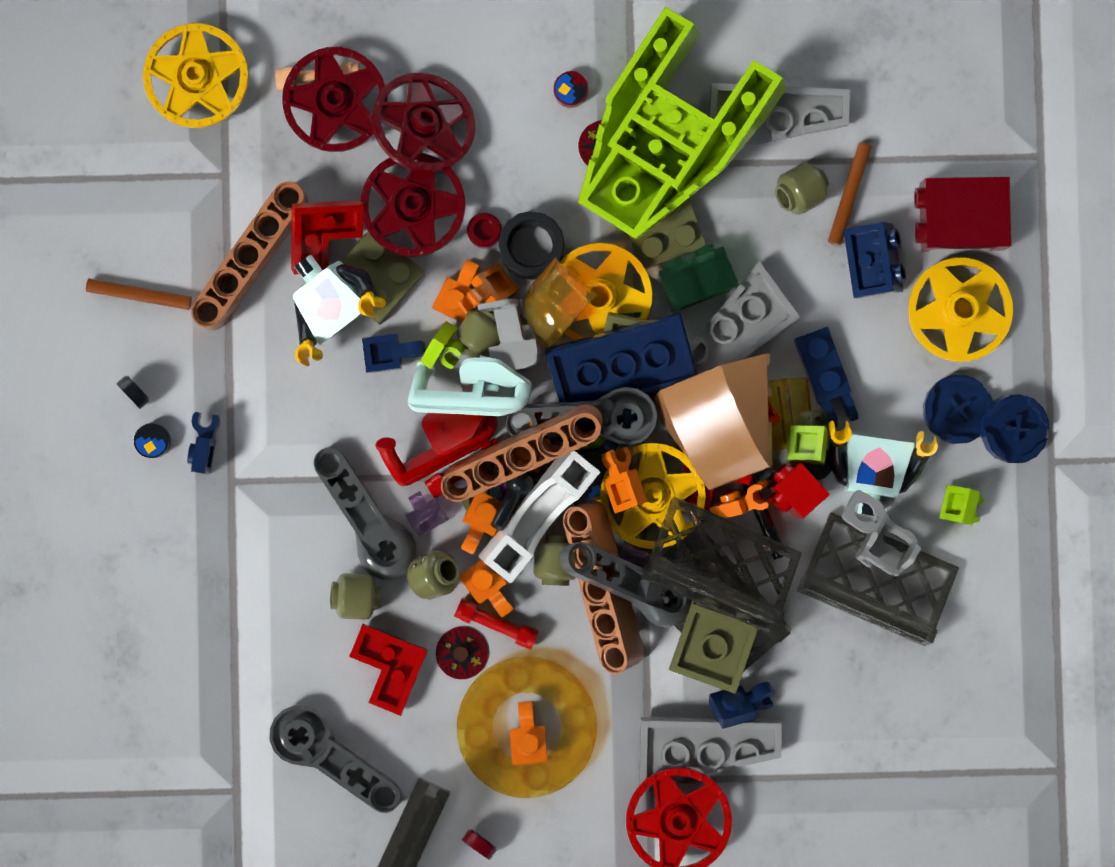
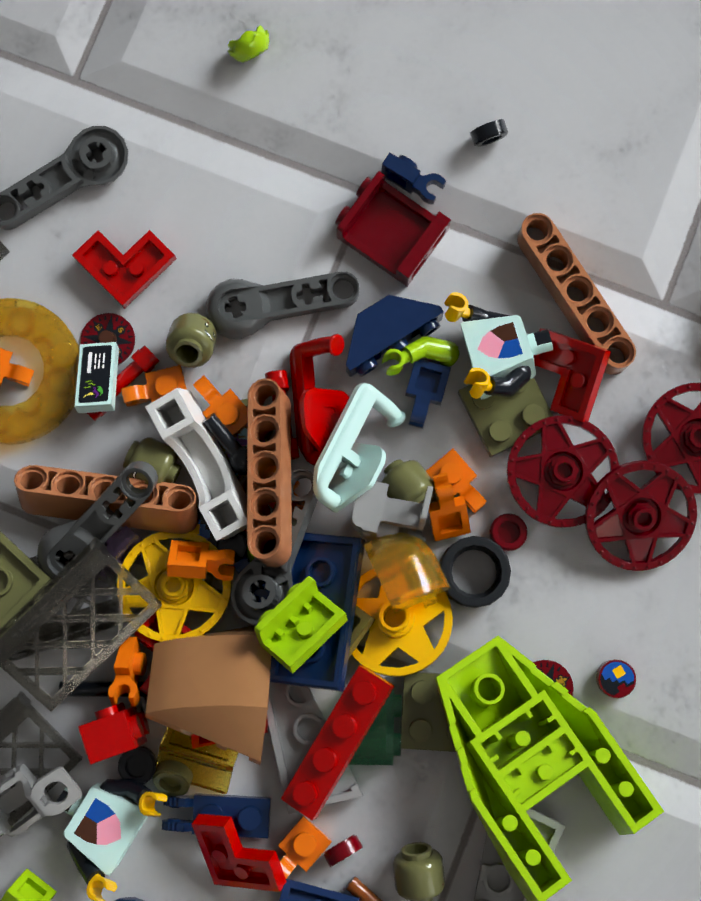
camera: 120 degrees right, 5 degrees down
dark orange bar [86,278,192,310] -> none
tile [134,423,171,458] -> none
olive head [330,573,382,620] -> none
clear purple tile [405,491,449,537] -> none
lime tile [420,321,466,369] -> none
lime tile [787,425,829,464] -> none
none -> tile [74,342,119,413]
none -> red plate [191,814,286,892]
none -> lime plate [227,25,270,63]
none -> lime bracket [254,576,348,674]
none -> orange plate [278,815,332,879]
none -> red plate [281,665,394,821]
none -> dark red tile [323,835,363,867]
none -> dark red panel [335,171,451,287]
none -> dark blue slope [346,295,444,377]
none -> lime arm [382,336,460,376]

